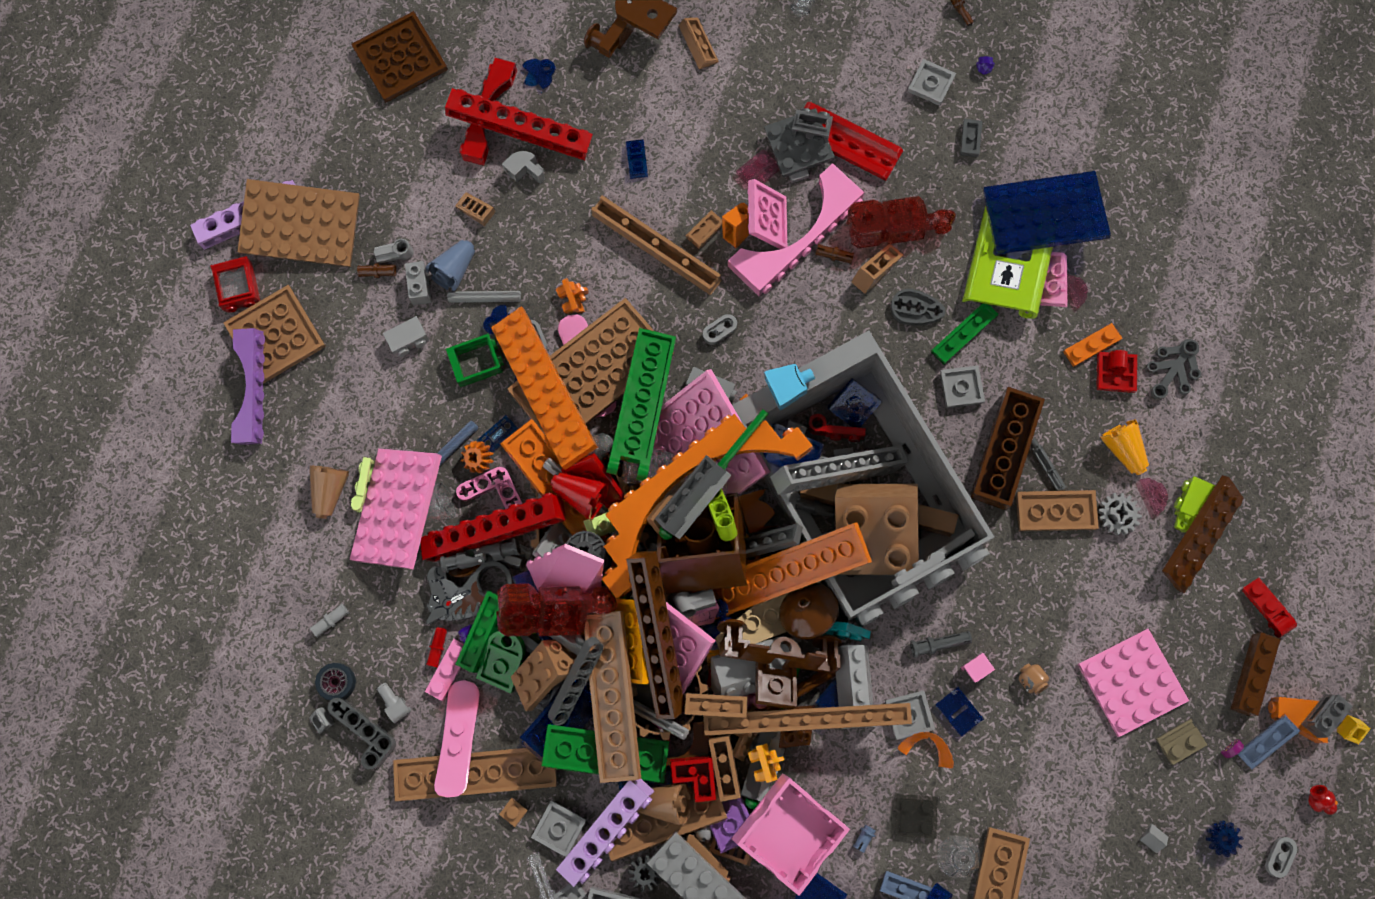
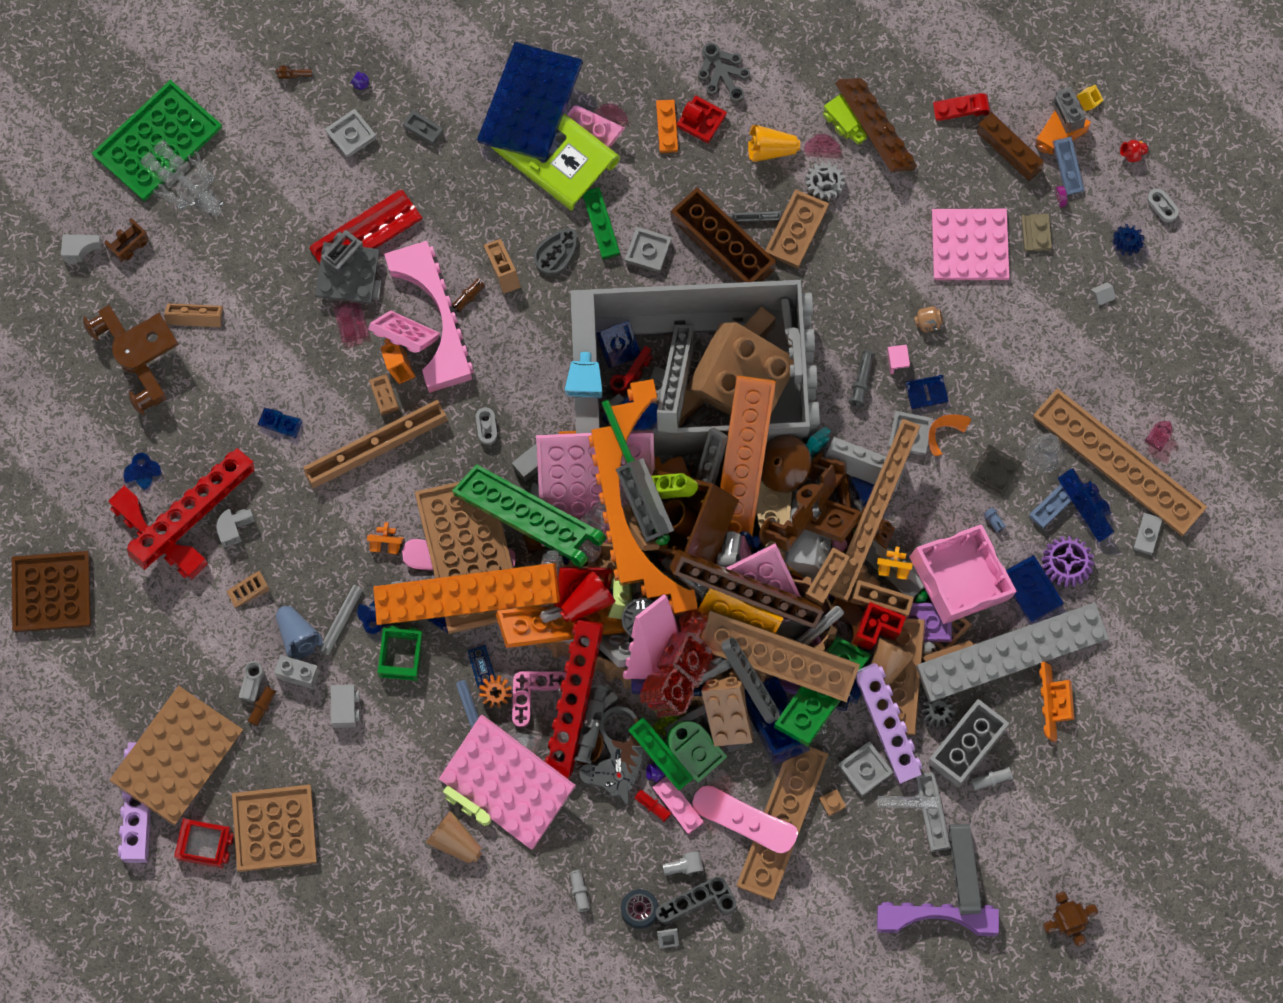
camera: 65 degrees left, 5 degrees down
medium lavender arch [231,328,265,445] -> none
clear red brick [846,196,956,248] -> none

